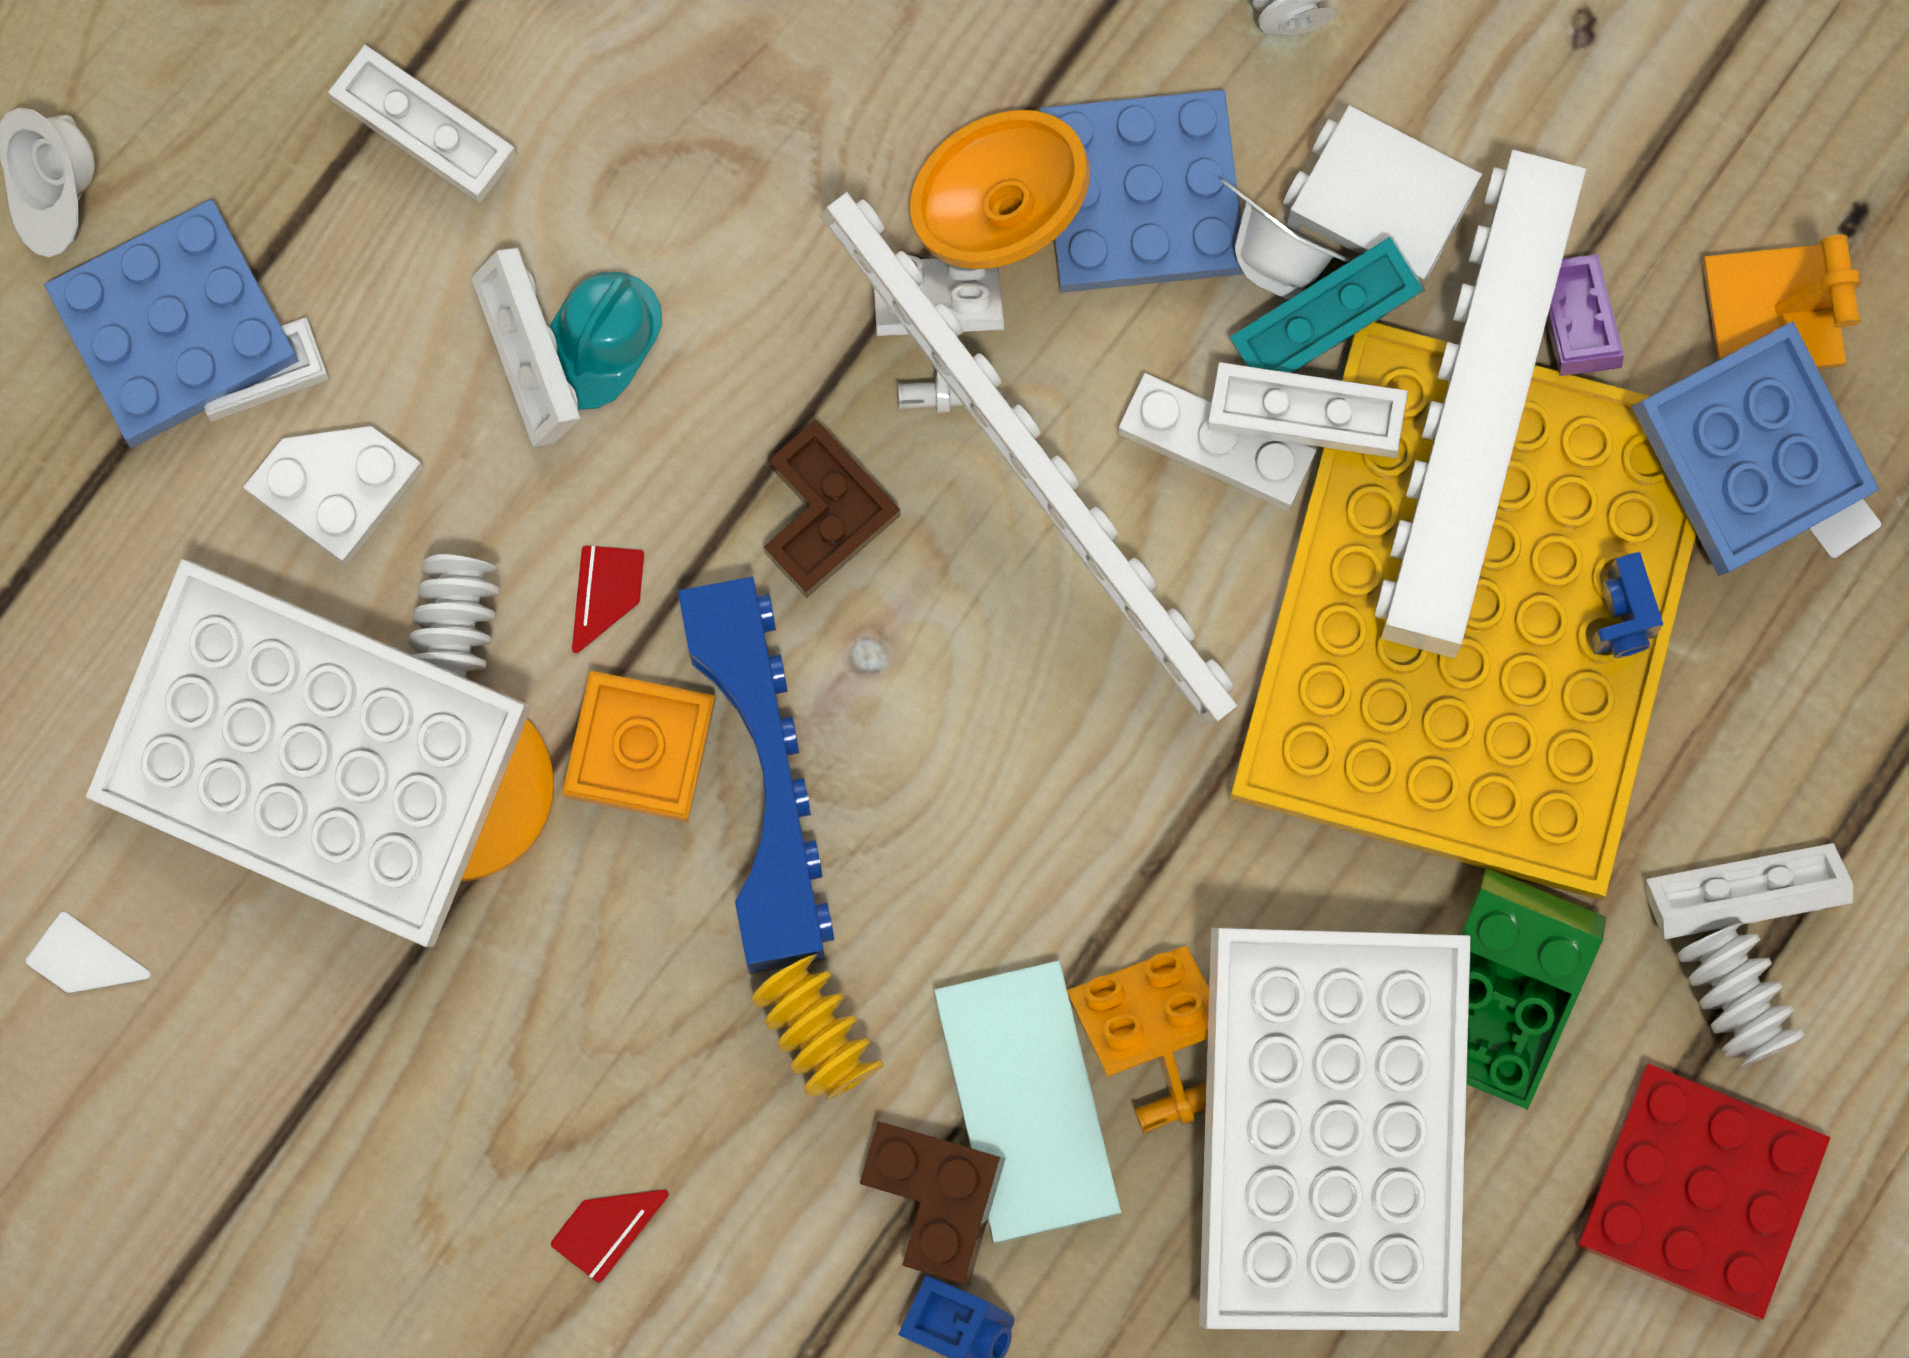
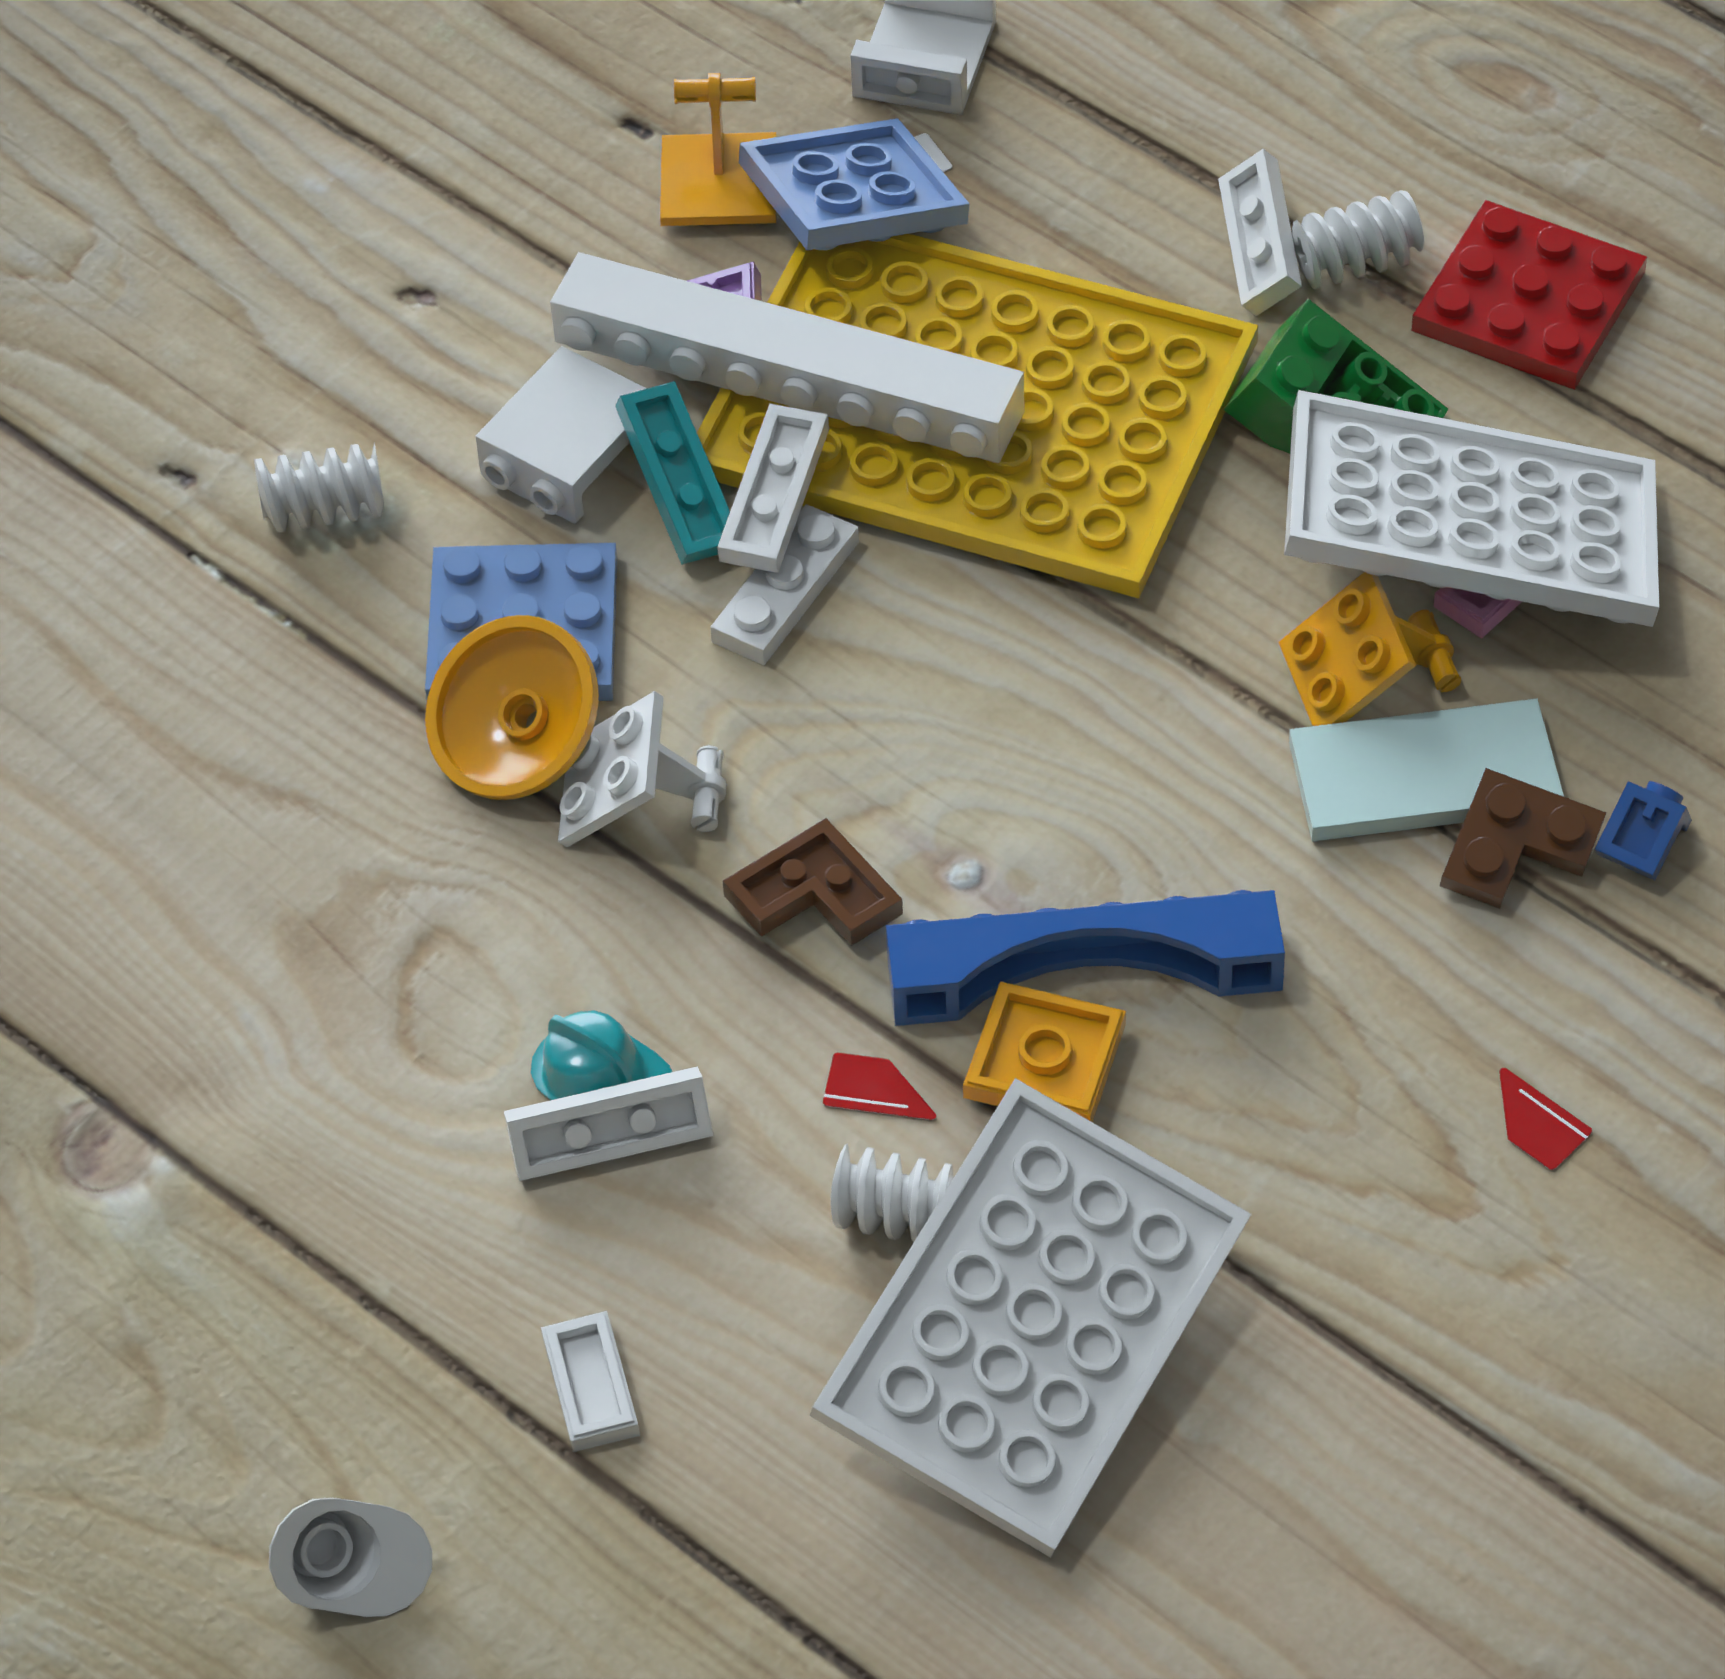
camera: 80 degrees left, 25 degrees down
white sticker [25,912,151,993] -> none
medium blue plate [44,199,299,448] -> none
white plate [243,426,423,567] -> none
white plate [328,45,517,203] -> none
yellow piece [751,954,884,1100] -> none
white plate [820,192,1237,724] -> none
white piece [1221,179,1349,300] -> none
blue bracket [1591,552,1663,658] -> none

